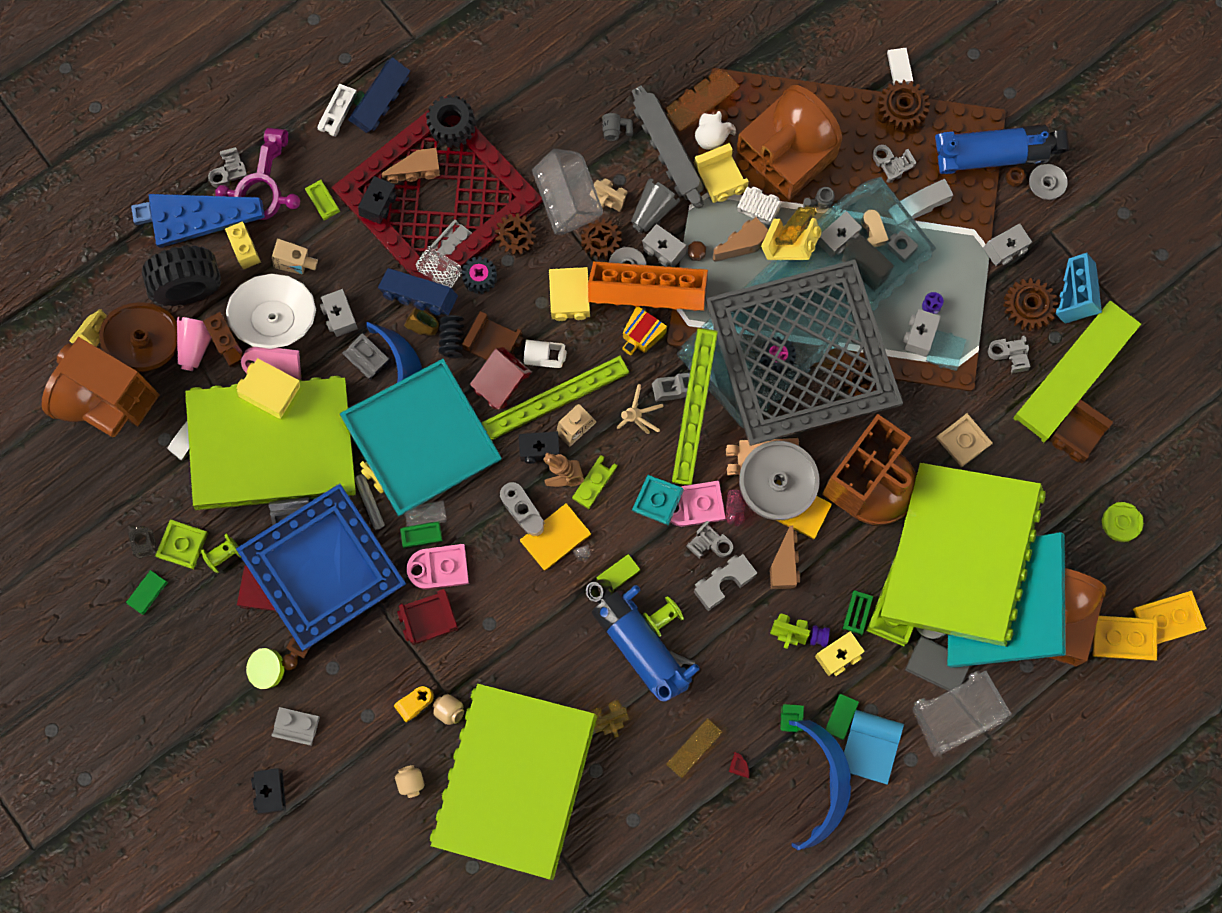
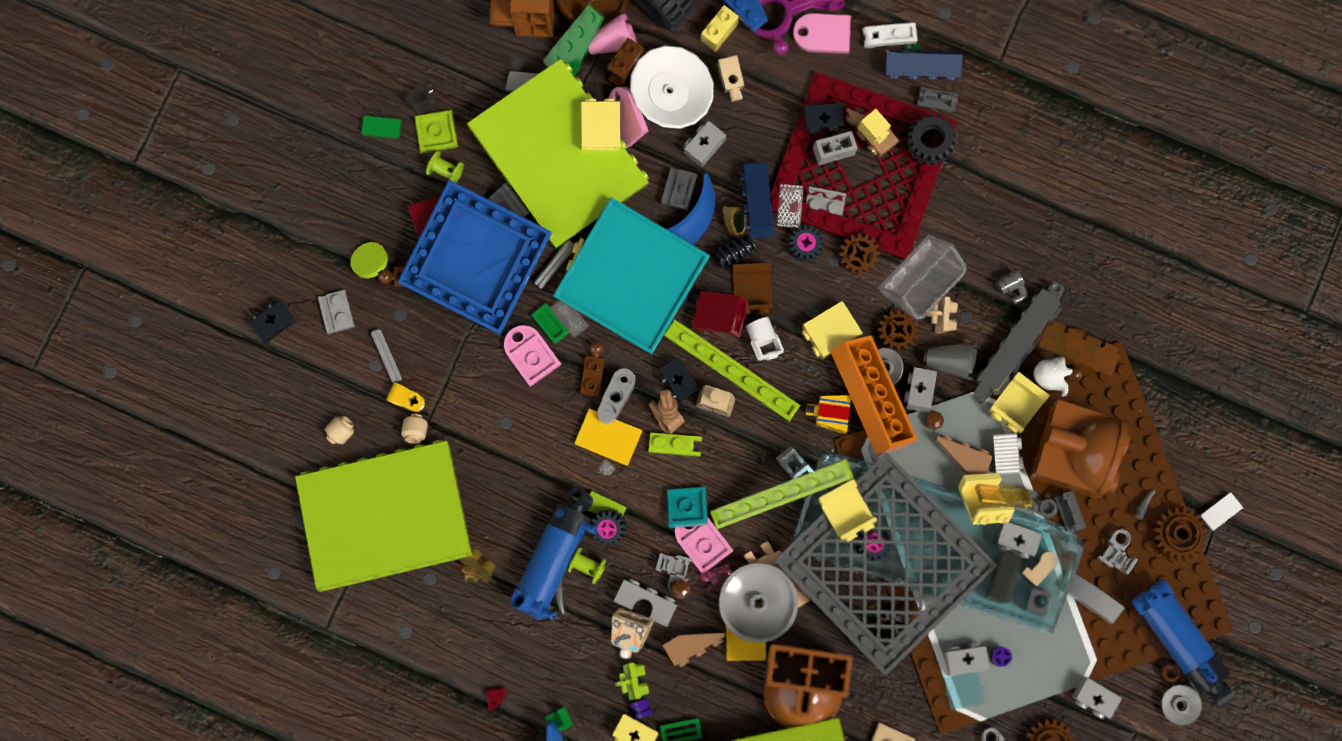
camera: 60 degrees right, 5 degrees up
lime tile [305,180,340,220] -> none
dark red panel [397,589,459,645] -> none
tan plant [617,384,663,434] -> none
clear yellow tile [666,718,722,779] -> none
none -> light grey axle [371,329,402,383]
none -> green wing [543,4,604,77]
none -> reddish brown plate [580,341,605,397]
none -> black wheel [591,509,627,546]
none -> tan torso [612,608,654,658]
none -> reddish brown tile [672,580,690,599]
none -> bright pink tile [793,14,850,54]
none -> light grey brick [813,131,858,165]
none -> light yellow panel [818,479,877,542]
none -> light yellow brick [858,109,891,145]
none -> dark grey hinge [918,87,958,112]
none -> dark grey hinge [1054,491,1087,534]
none -> dark grey helmet [1135,489,1156,520]

